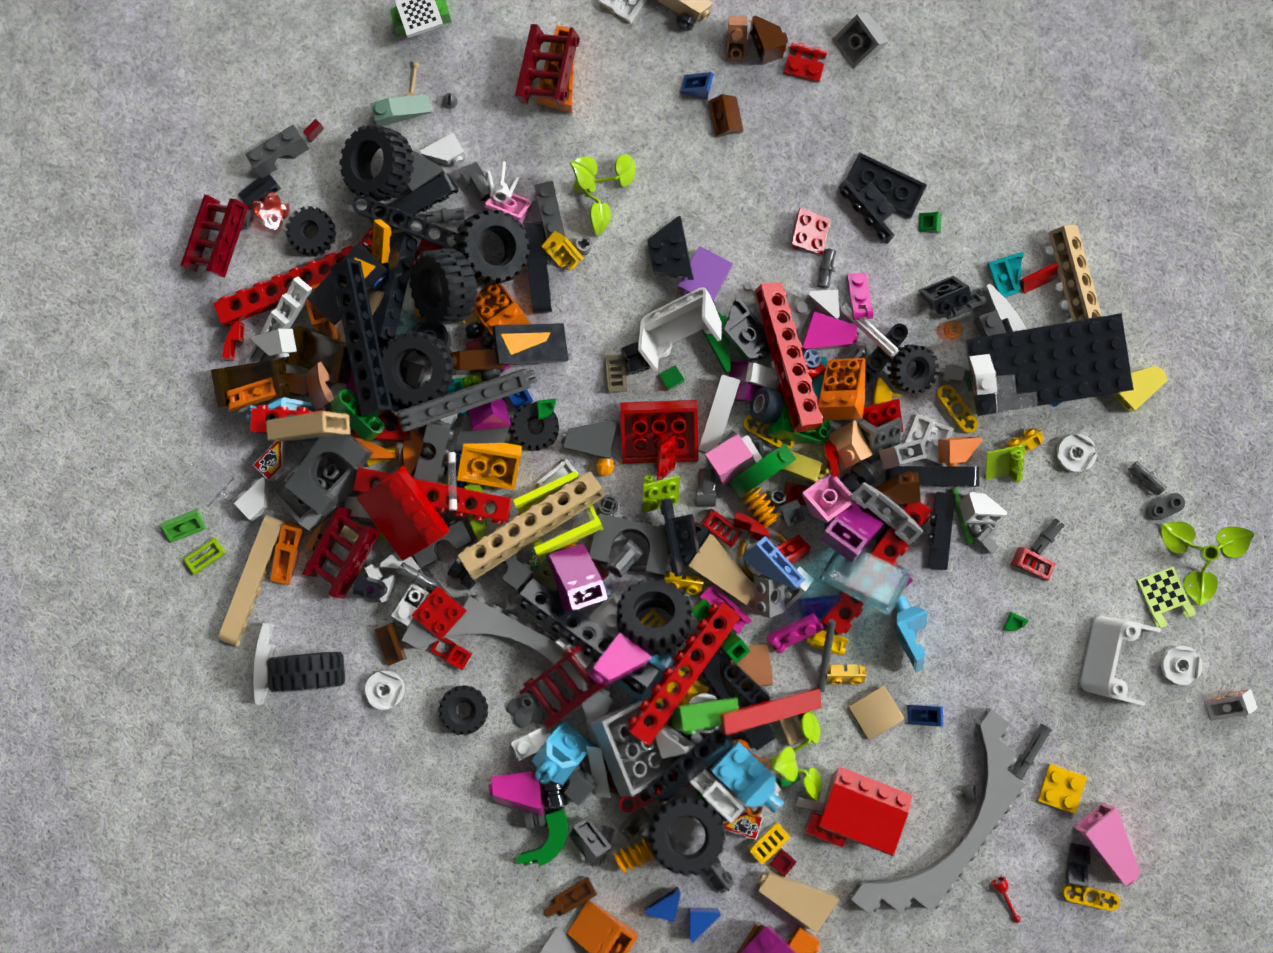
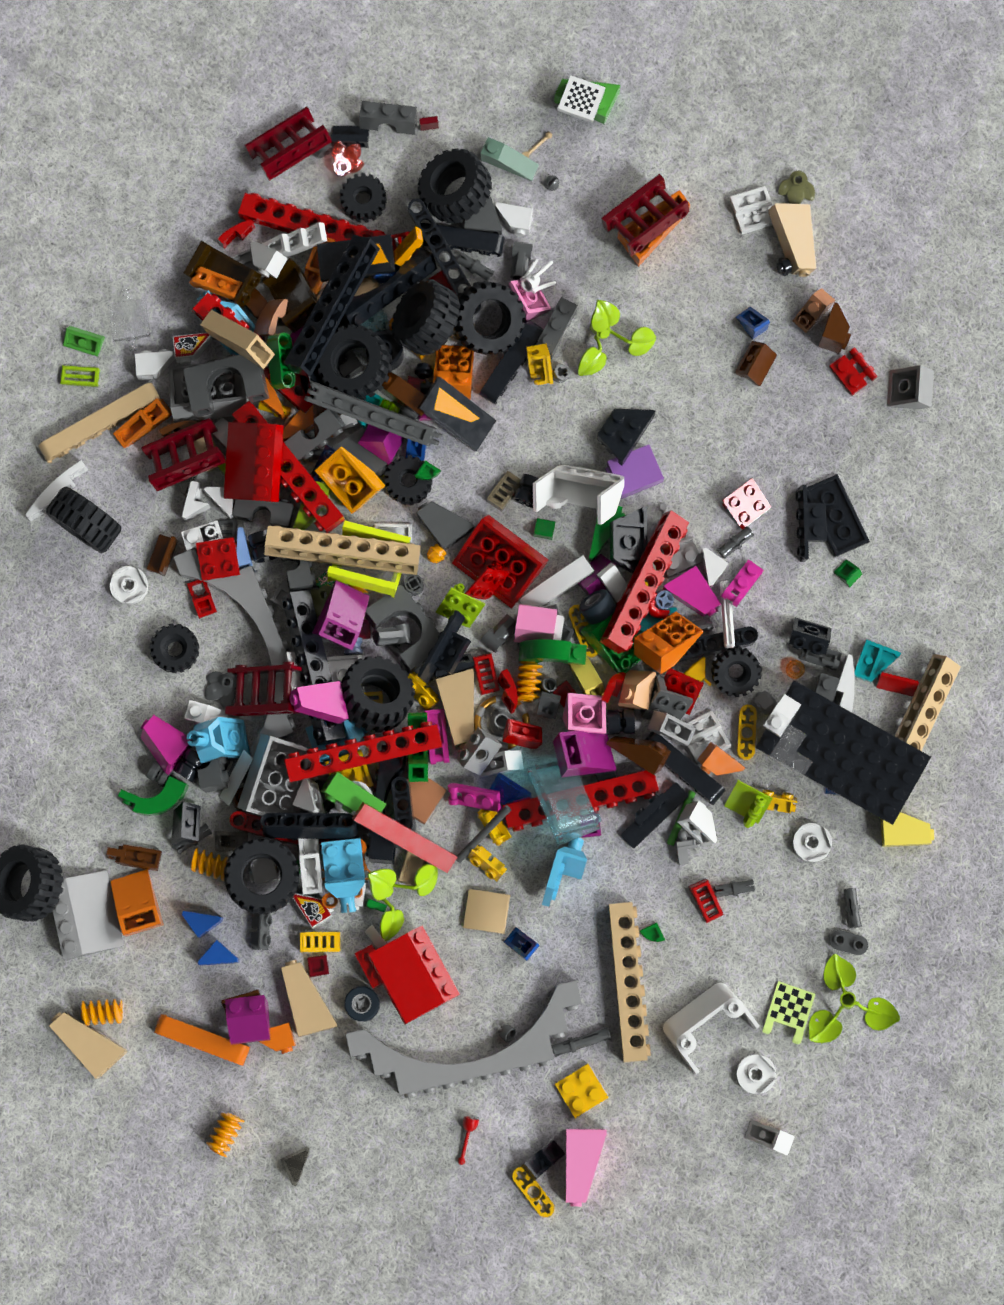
camera: 40 degrees right, 5 degrees down
black rock [353,575,388,599] -> none
dark grey pin [397,562,437,591] -> none
clear bar [448,452,457,511] -> none
medium blue slope [743,536,806,590] -> none
light grey slope [850,482,923,545] -> none
none -> light blue slope [236,527,253,570]
none -> black wheel [344,986,380,1022]
none -> tan brick [608,902,651,1062]

